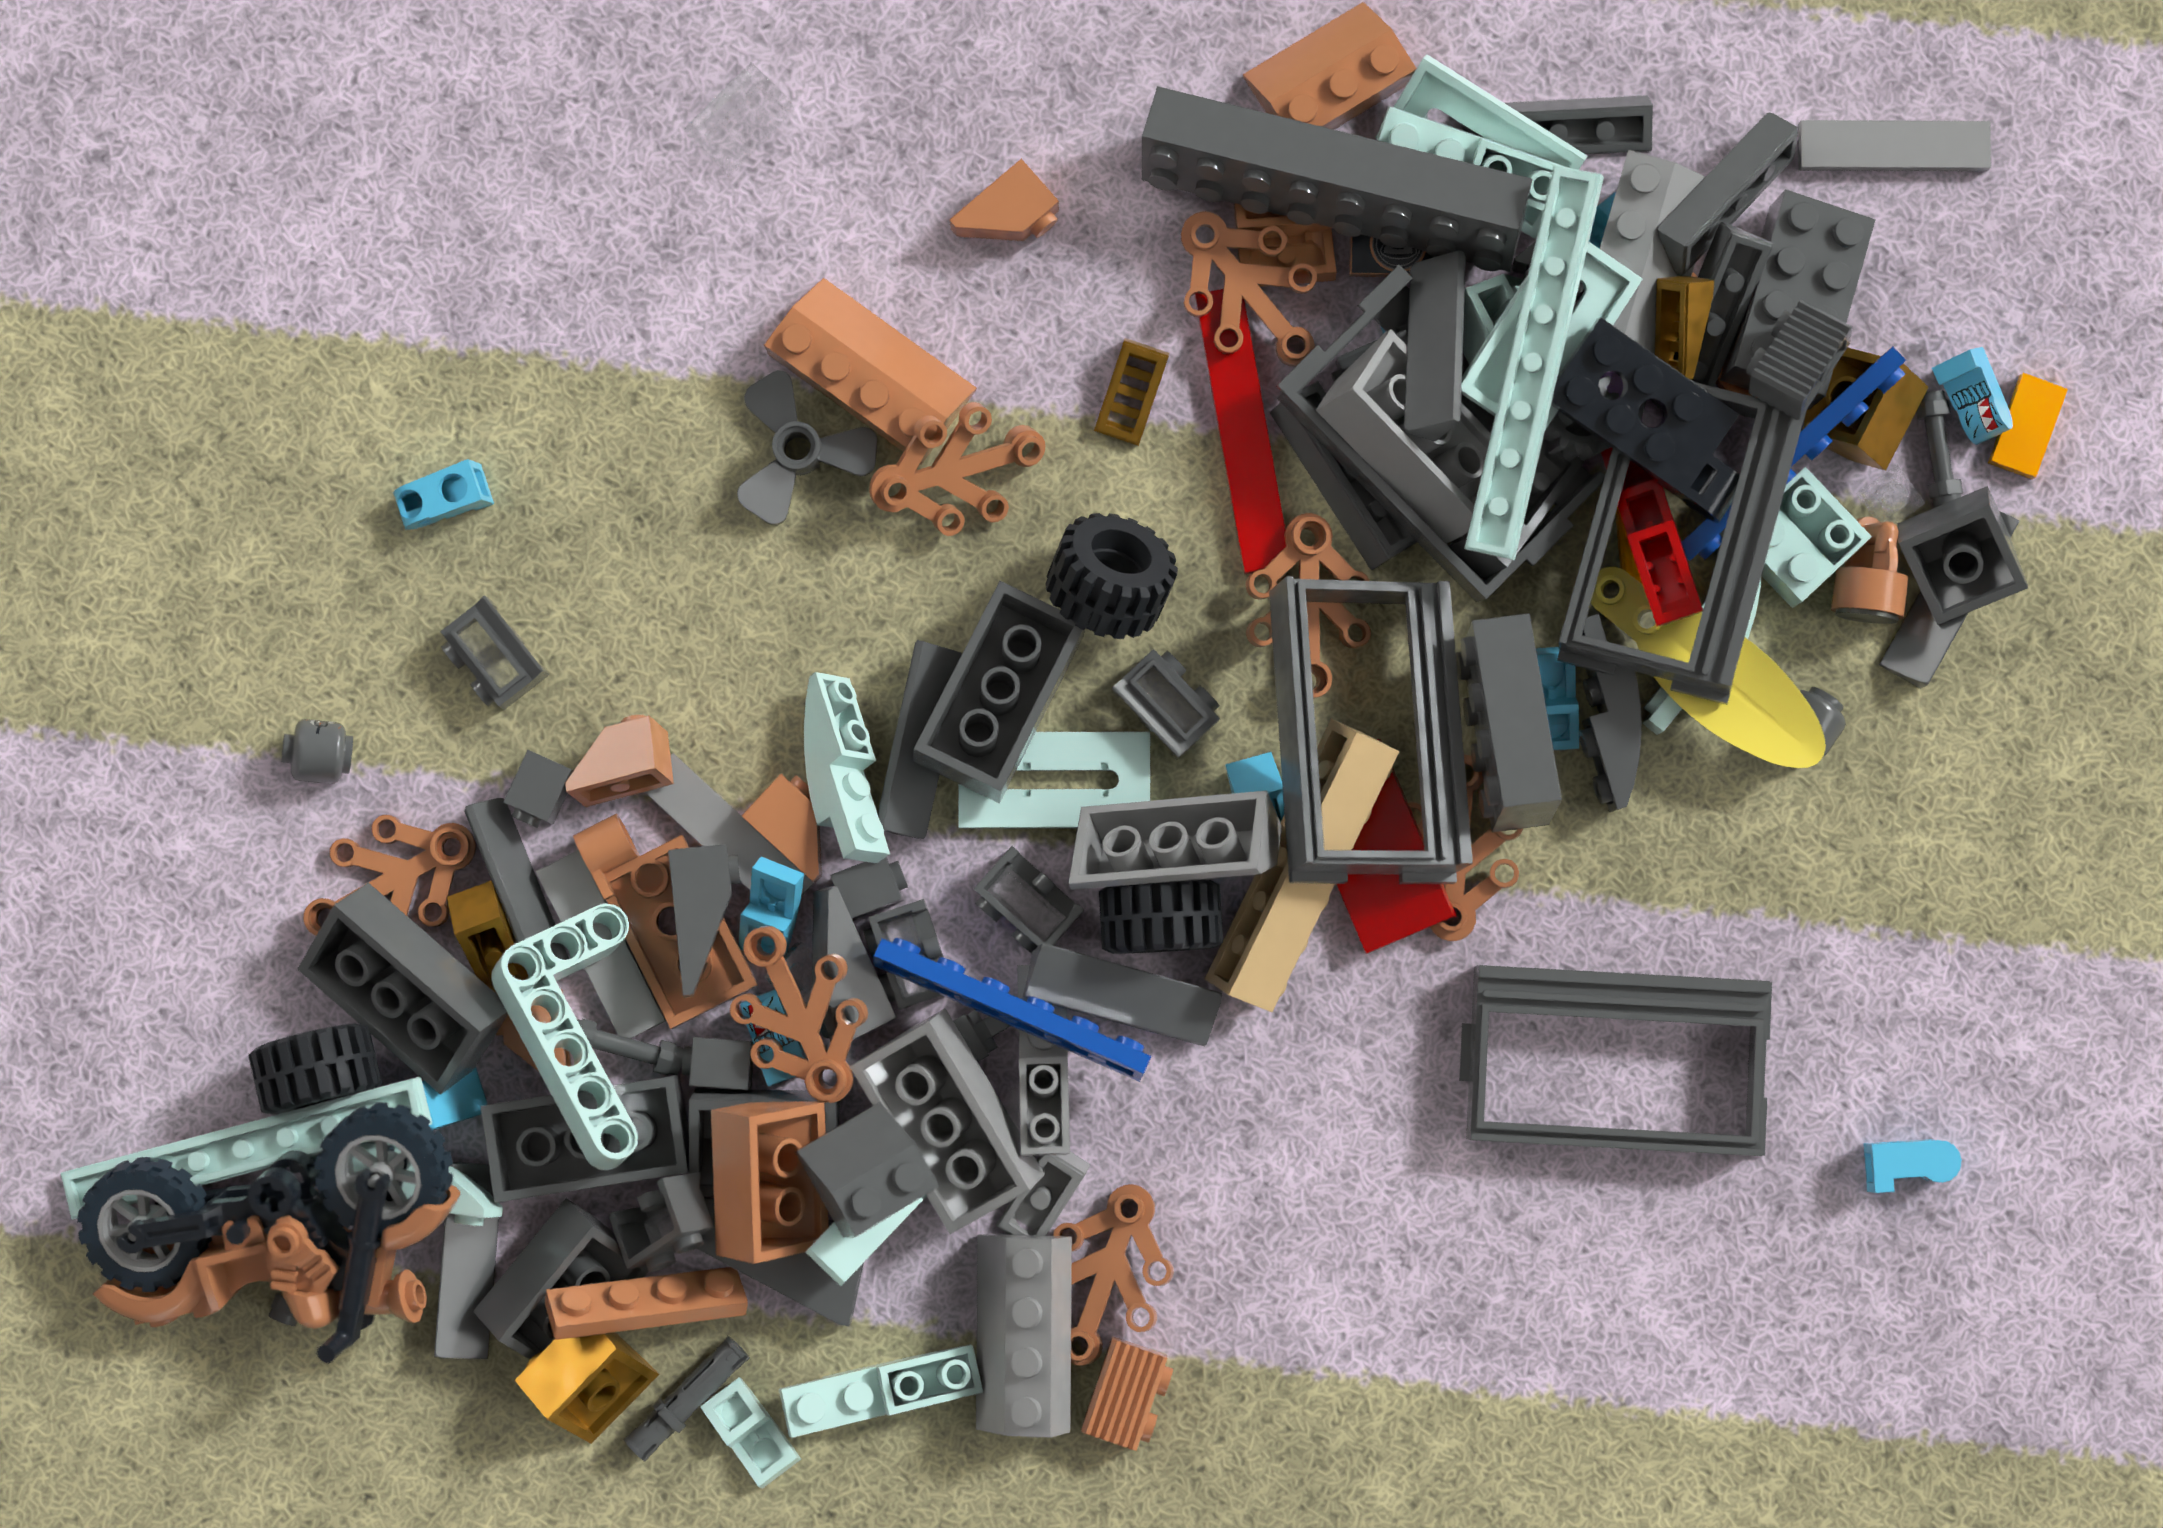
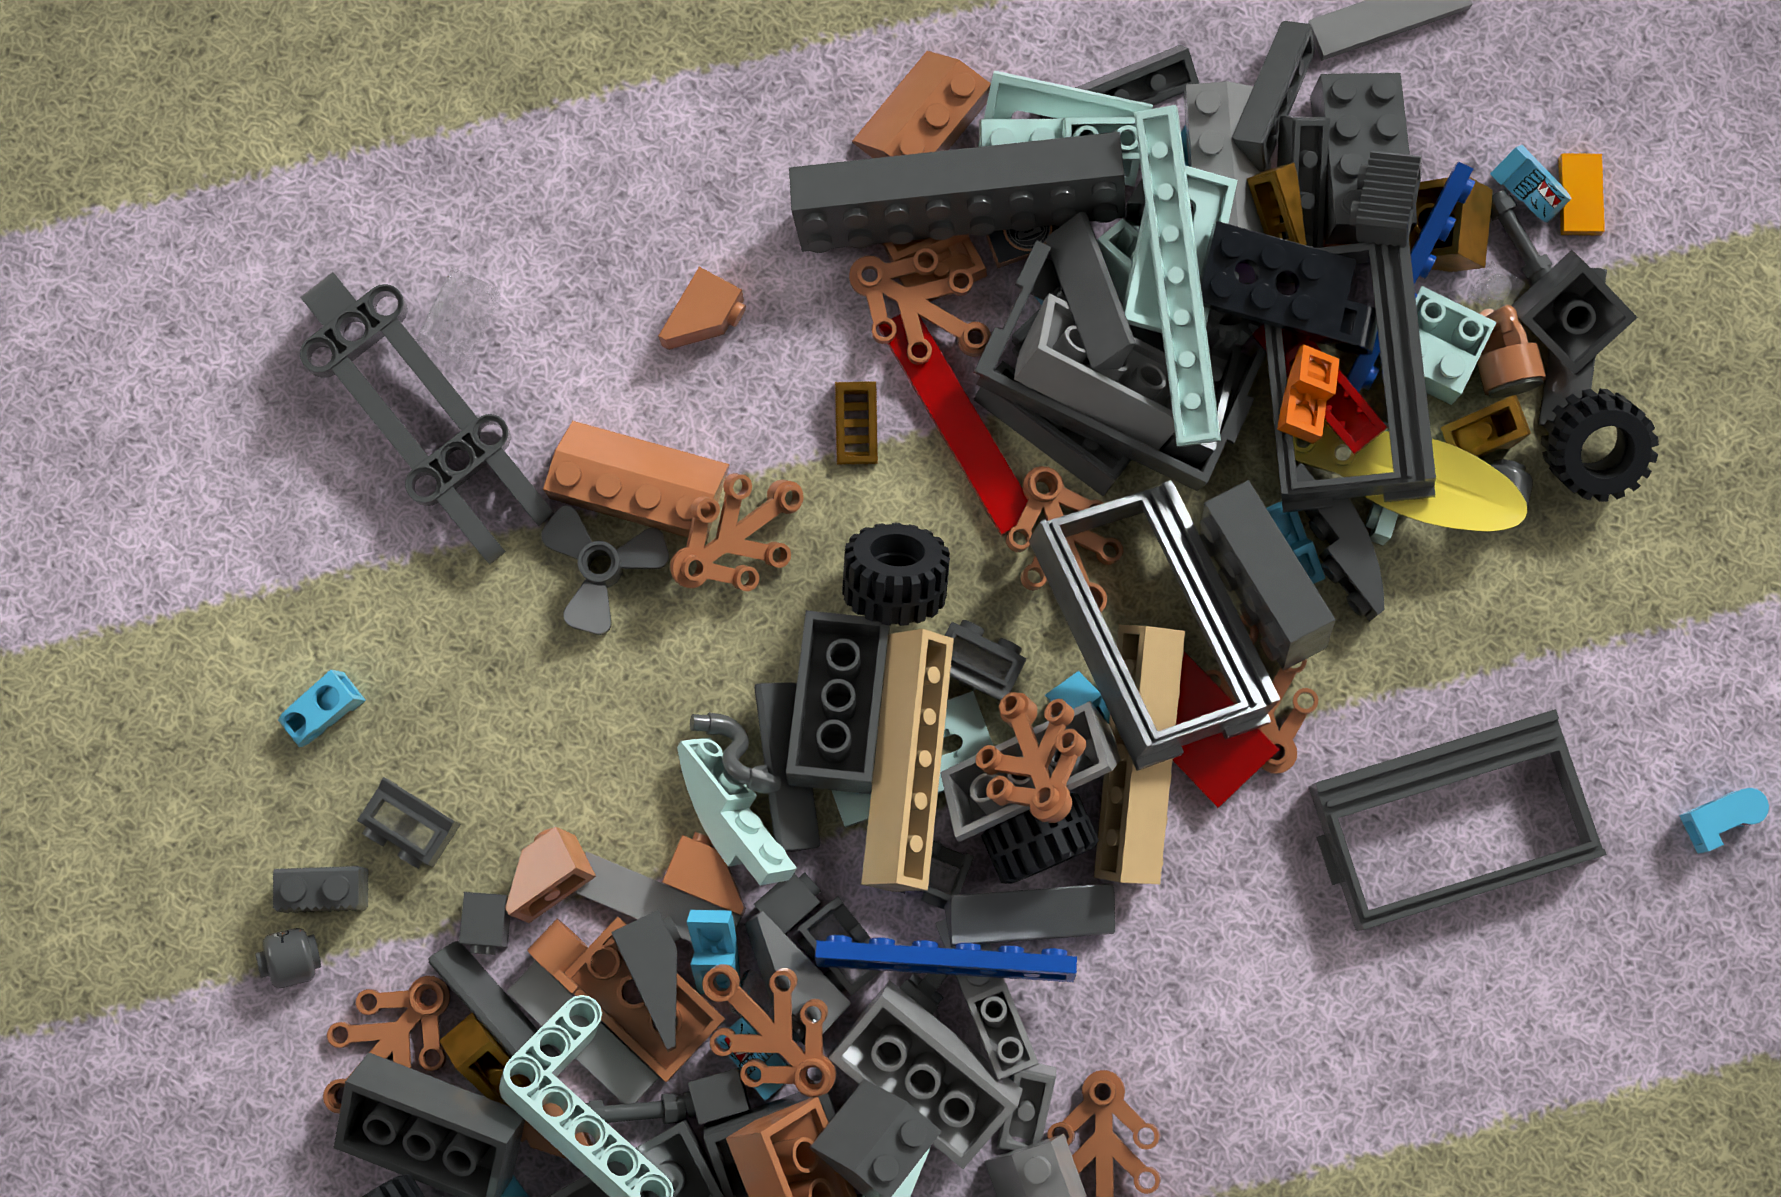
camera: 20 degrees left, 5 degrees down
none -> dark grey brick [273,866,368,914]
none -> dark grey beam [300,272,555,565]
none -> dark grey animal [690,712,781,794]
none -> tan brick [861,629,954,892]
none -> nougat plant [975,692,1086,823]
none -> orange slope [1277,344,1340,444]
none -> pearl gold slope [1440,395,1531,458]
none -> black tyre [1541,388,1659,502]

